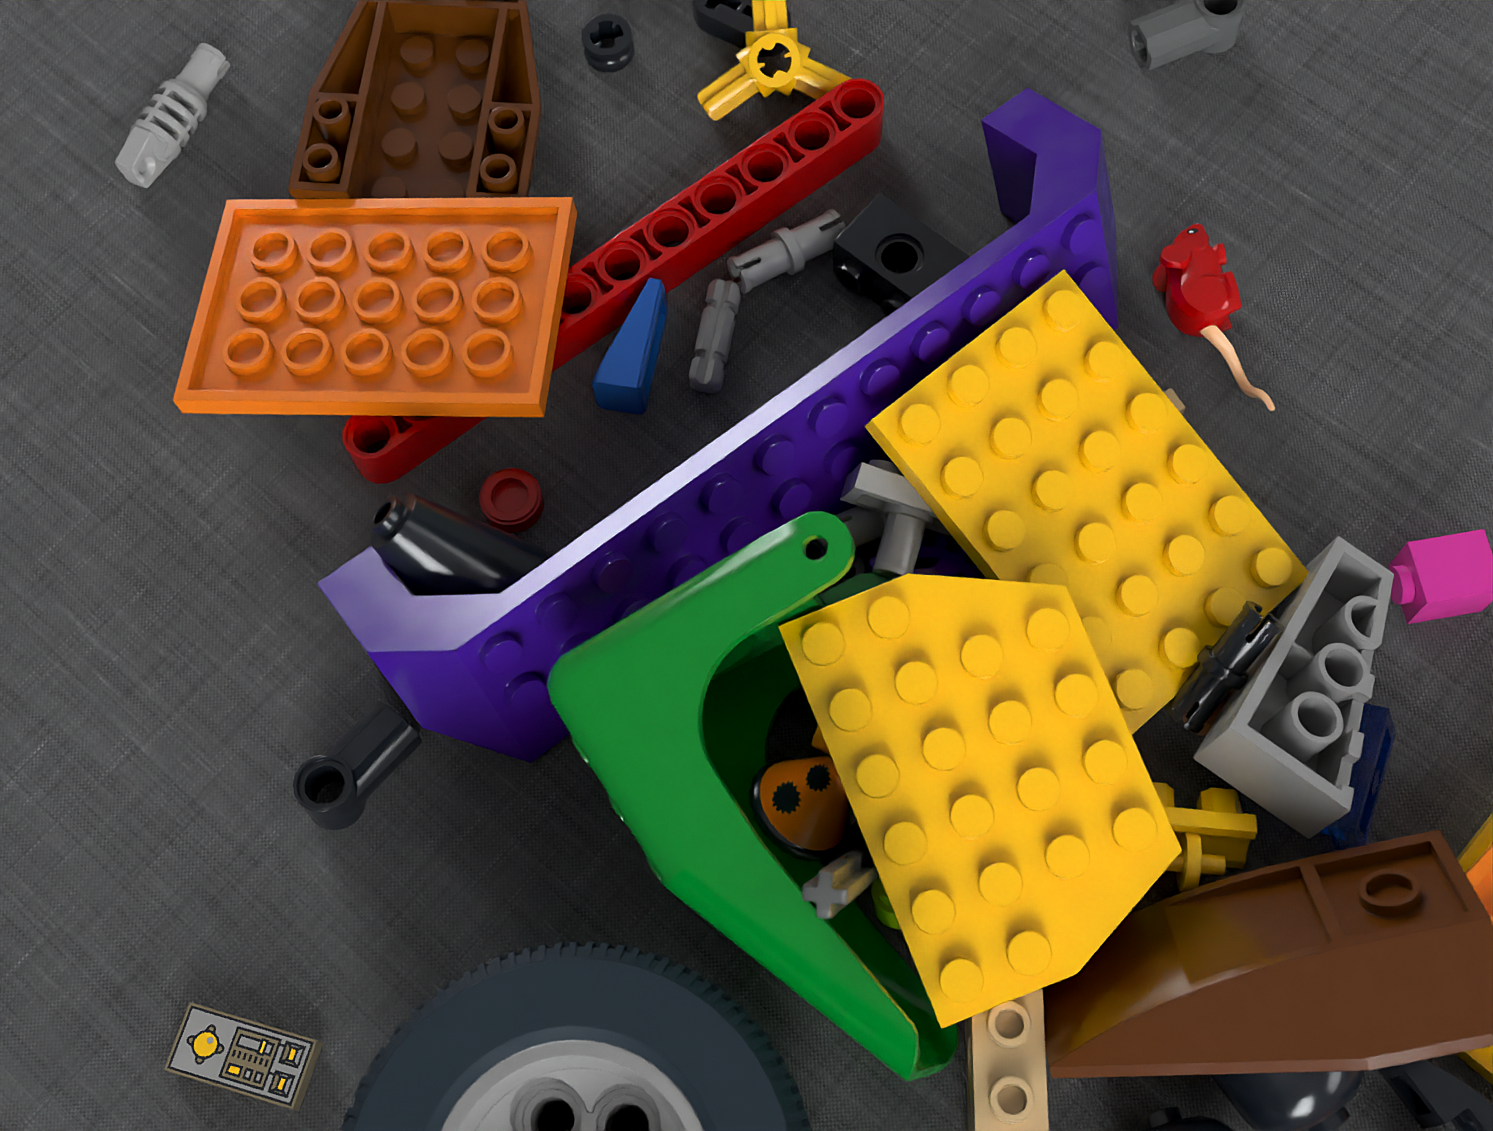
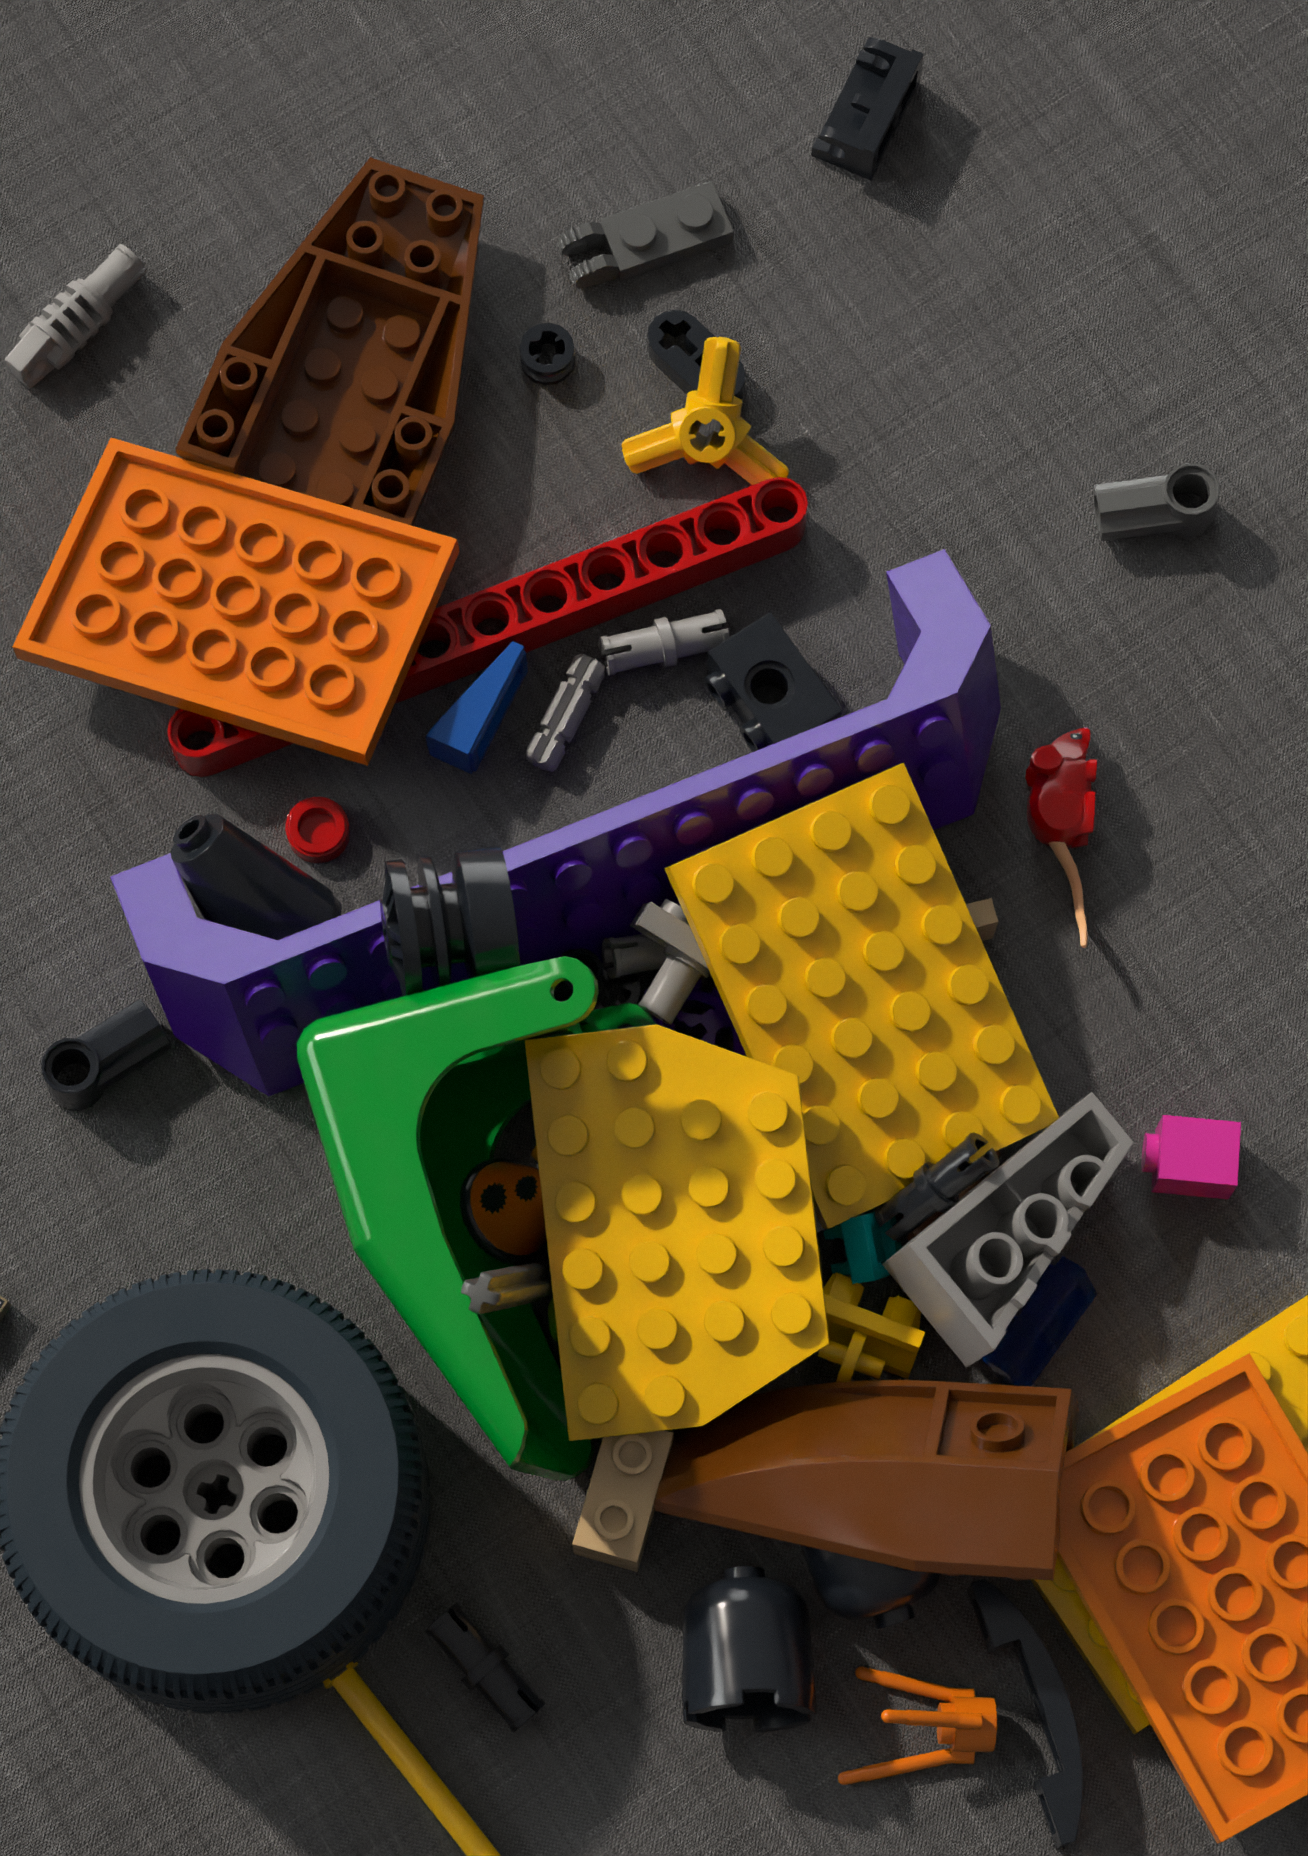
camera: 10 degrees right, 5 degrees up
none -> black wheel [380,846,520,996]
none -> teal tile [824,1208,902,1284]

